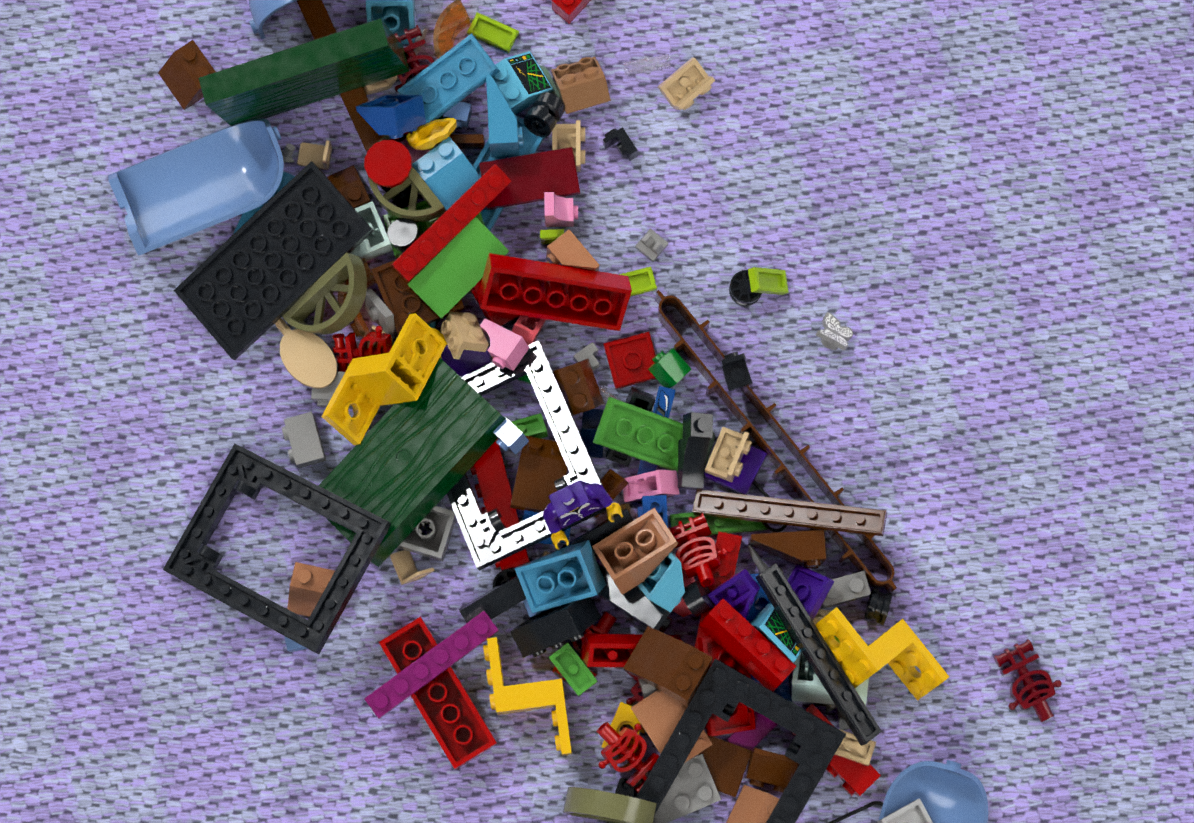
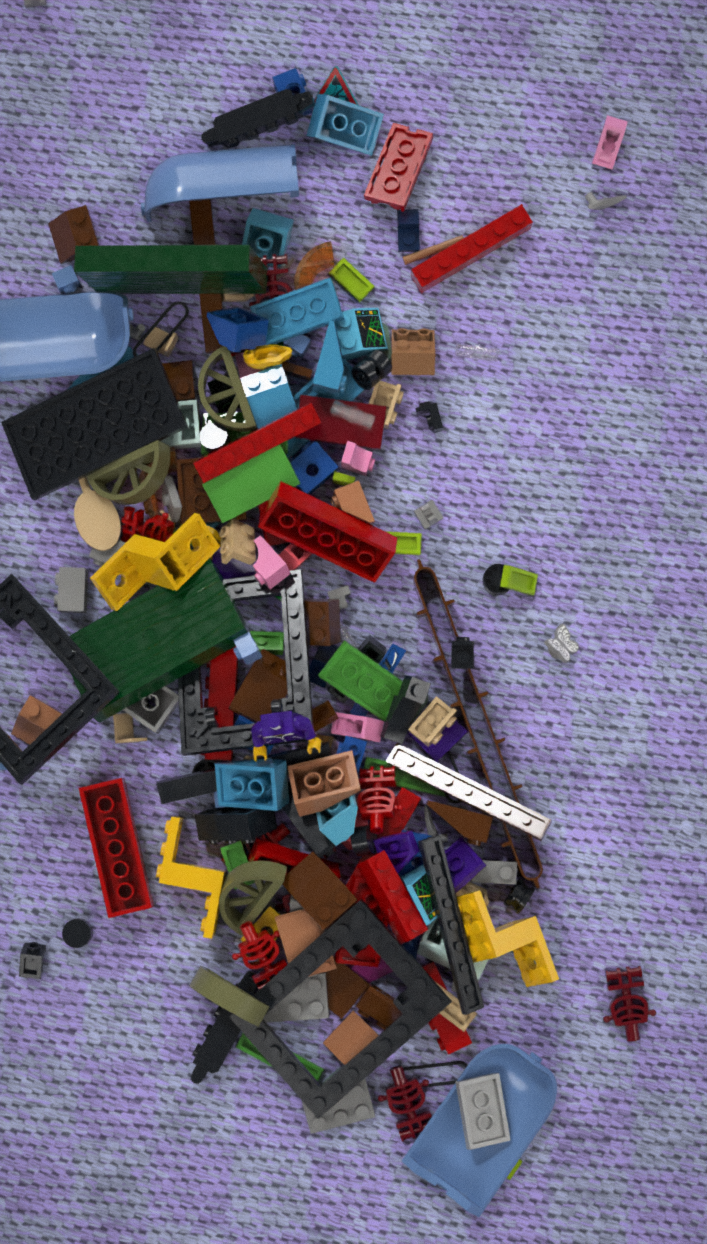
camera: 20 degrees right, 5 degrees up
red tile [364,140,412,188] -> none
magenta plate [364,611,499,719] -> none
red tile [603,332,656,390] -> none
green brick [648,348,691,388] -> none
tan bracket [657,57,715,110] -> none
none -> medium blue plate [52,265,81,294]
none -> black piece [62,918,93,948]
none -> black piece [133,301,189,357]
none -> olive window [219,861,287,936]
none -> blue brick [289,441,339,495]
none -> clear pin [330,400,376,429]

